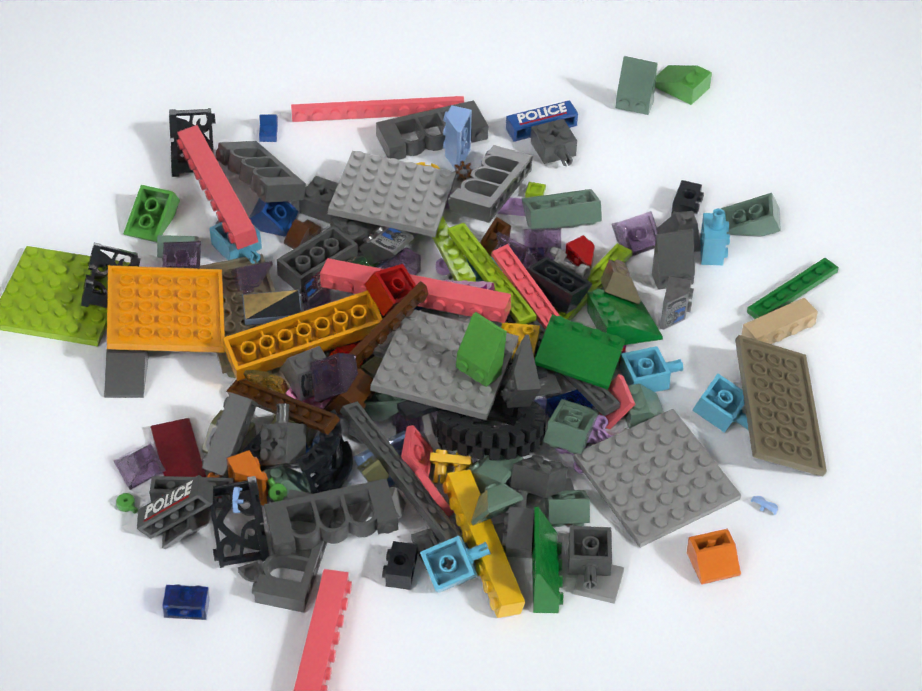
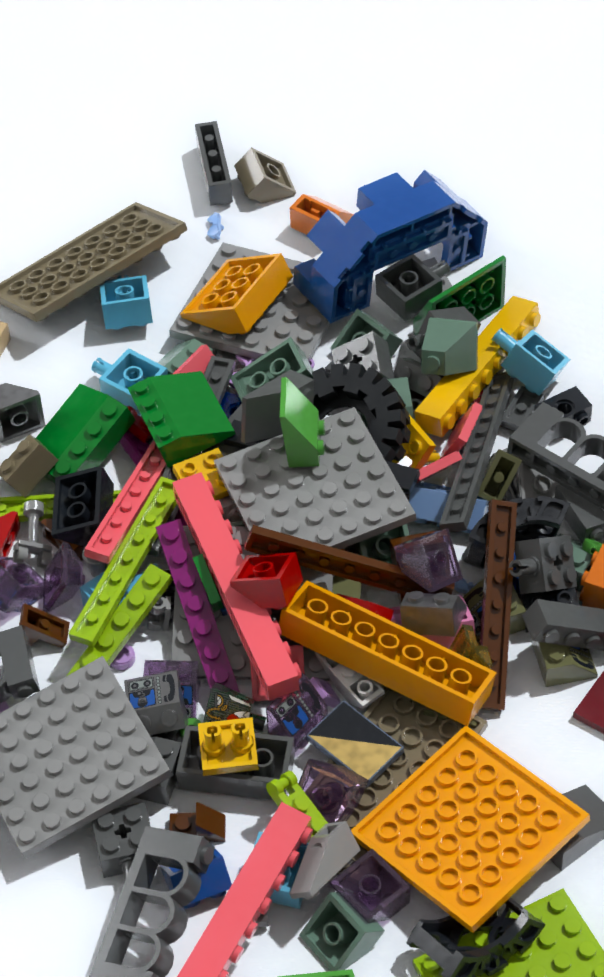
camera: 125 degrees left, 5 degrees up
none -> light orange slope [180,253,293,334]
none -> dark grey brick [195,121,233,206]
none -> yellow plate [198,717,259,776]
none -> dark tan slope [234,147,296,203]
none -> lime plate [266,770,328,843]
none -> light grey slope [290,821,361,900]
none -> blue brick [293,169,488,323]

